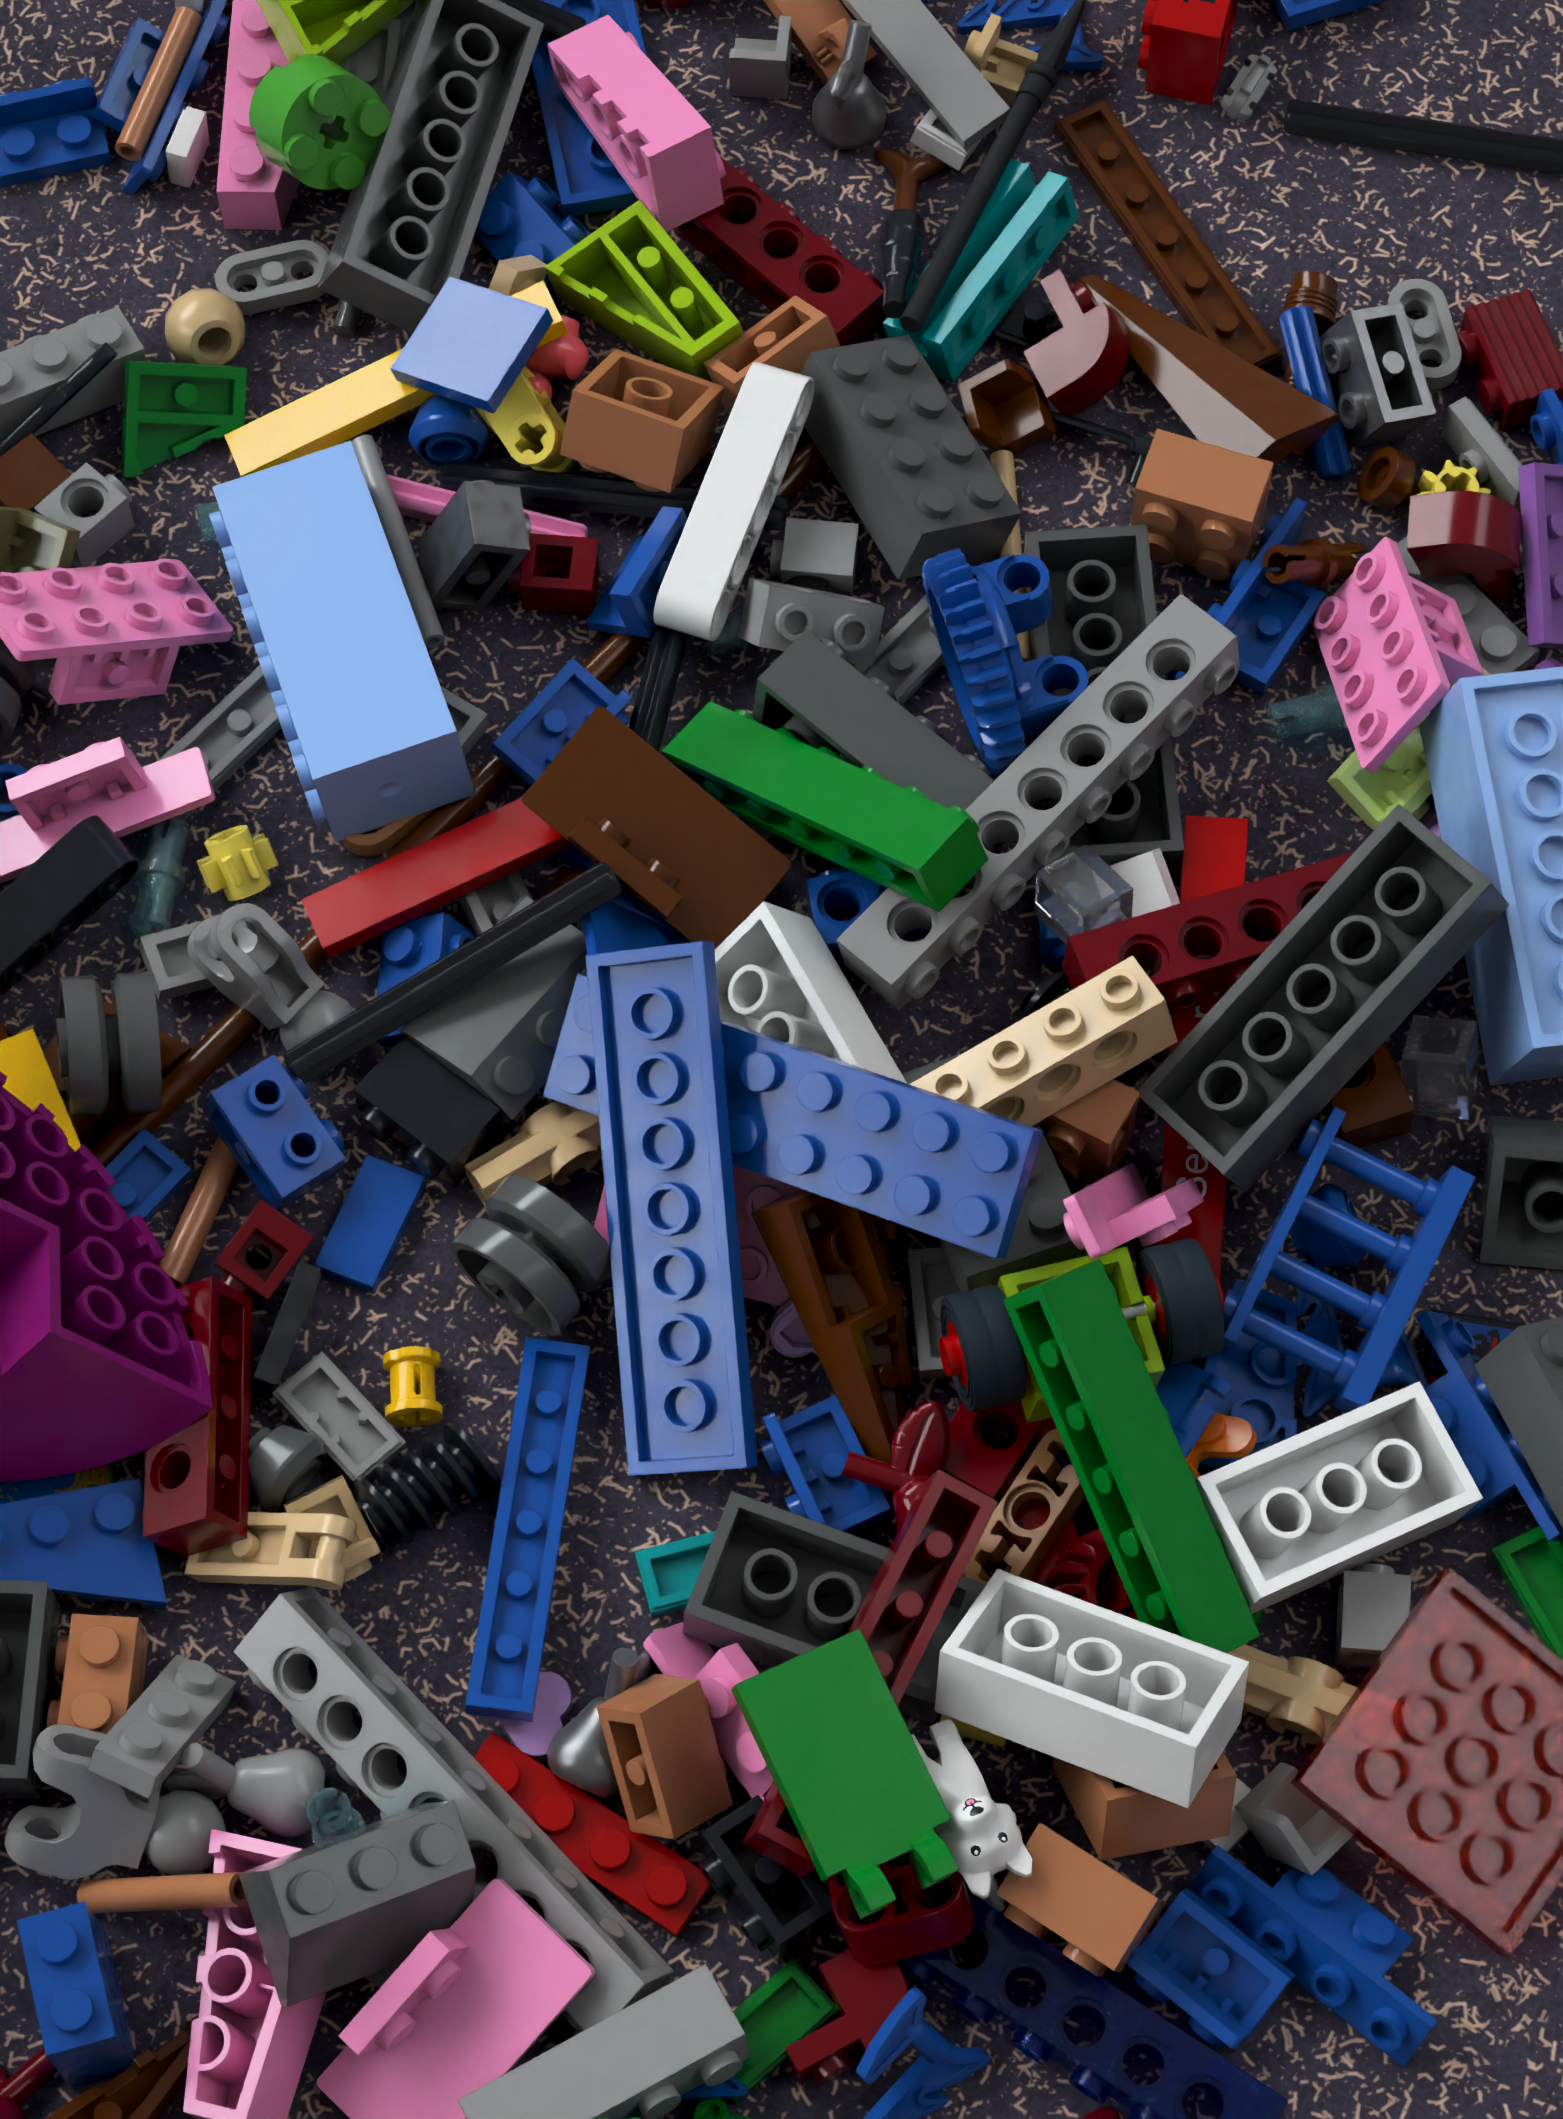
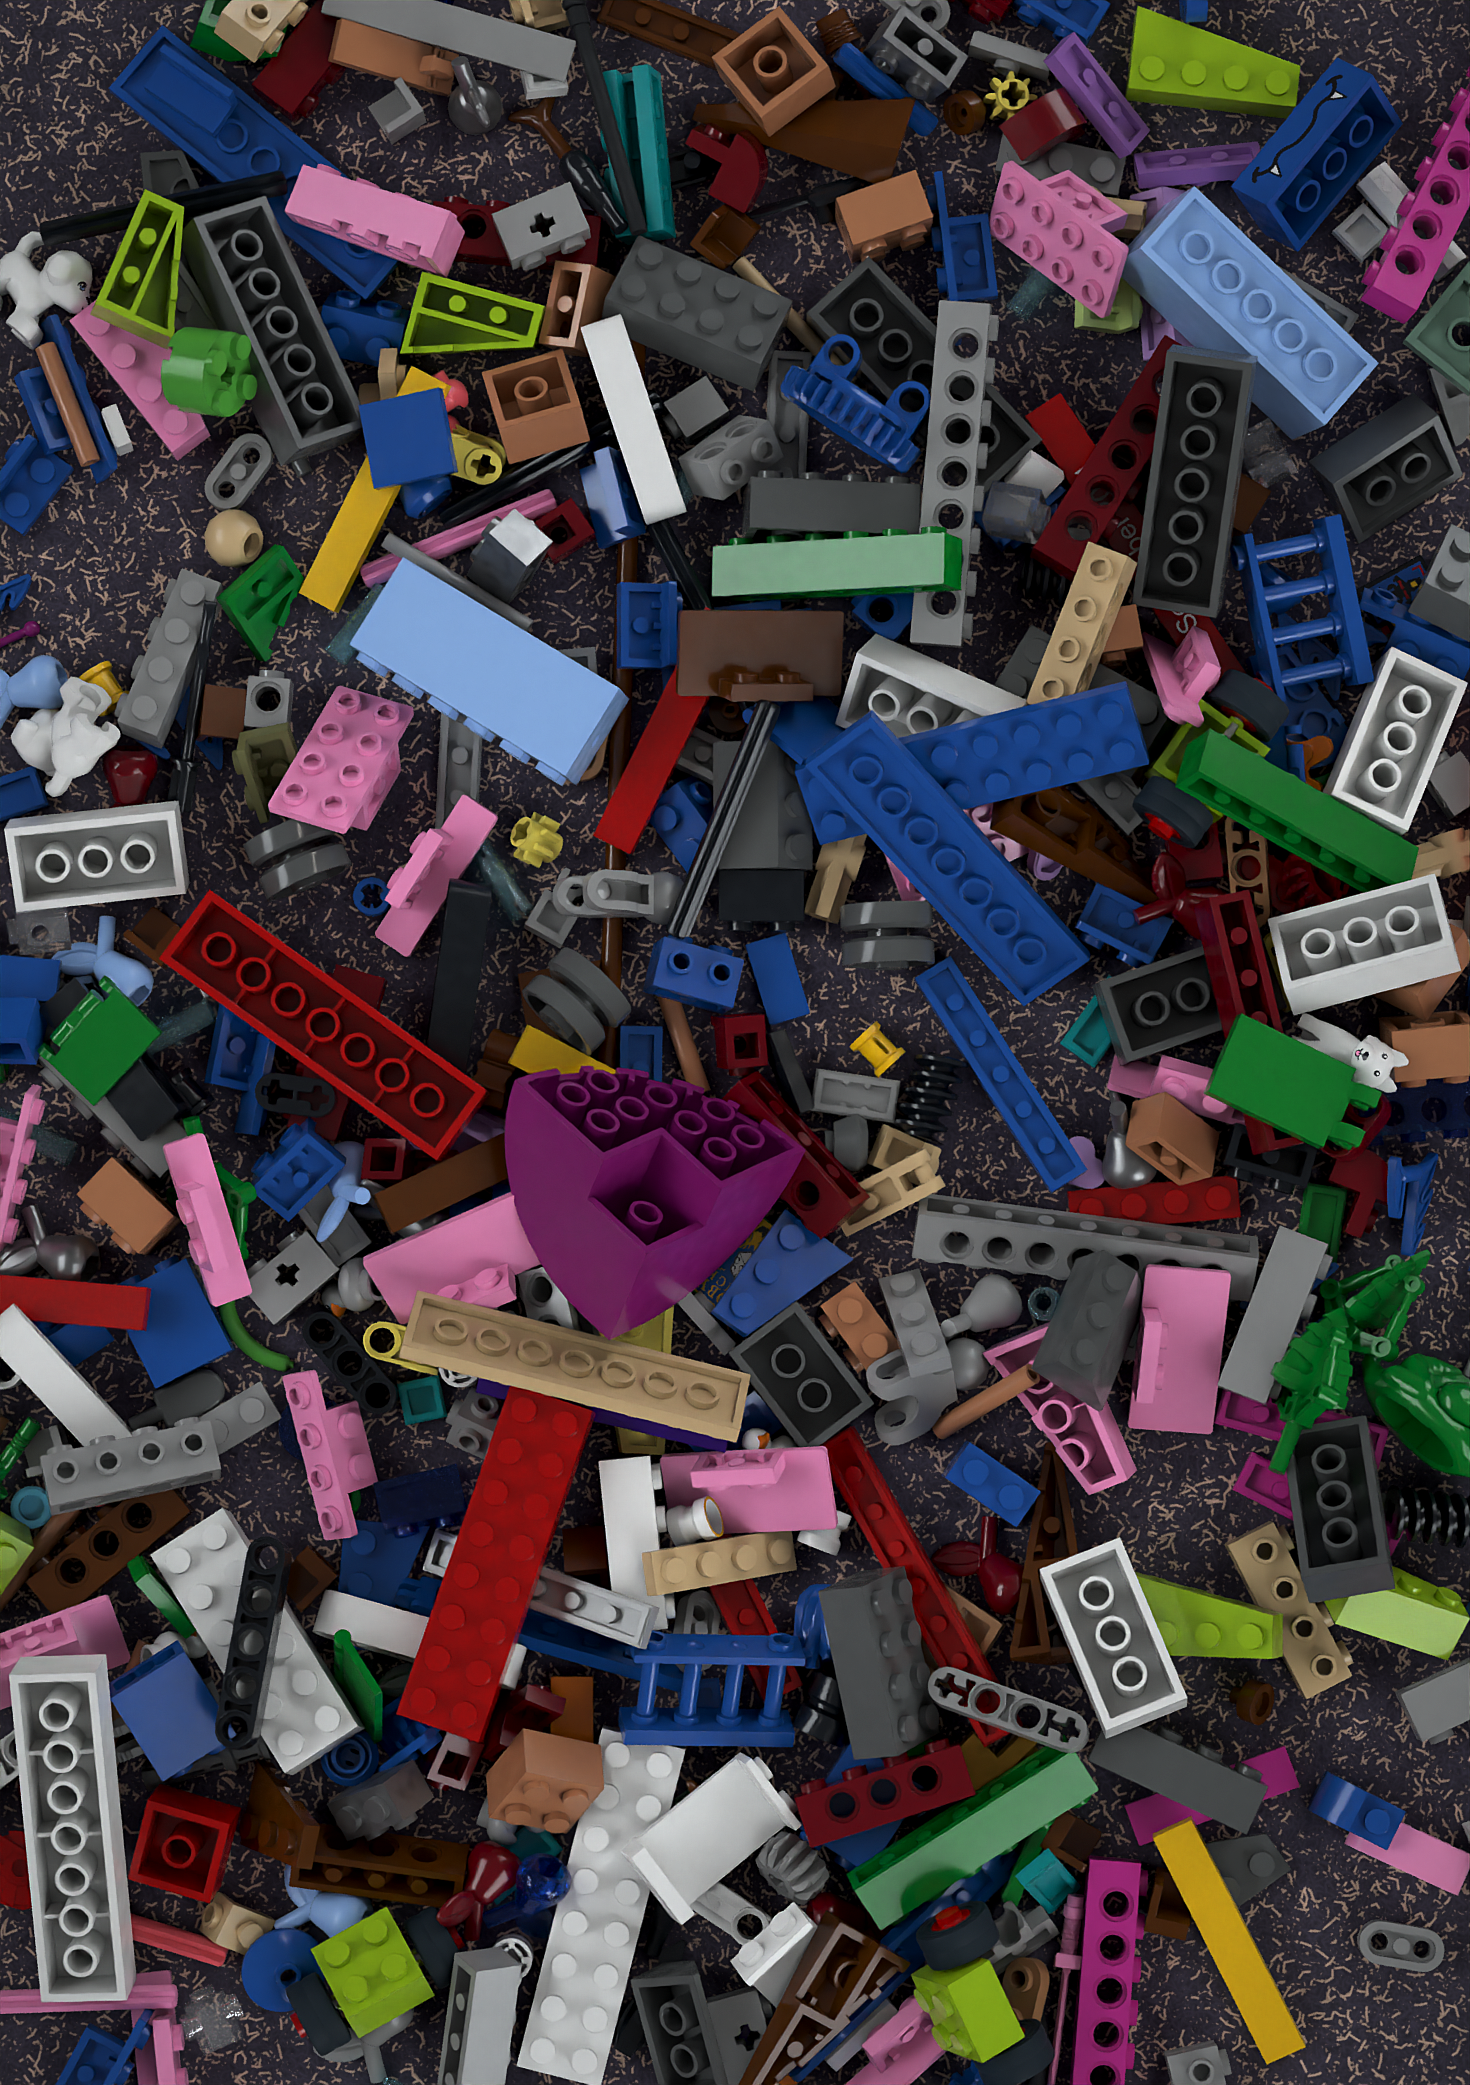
camera: 40 degrees left, 20 degrees up
reddish brown pin [1262,538,1367,587] -> none
none -> light grey brick [492,182,591,270]
none -> nougat brick [712,6,836,137]

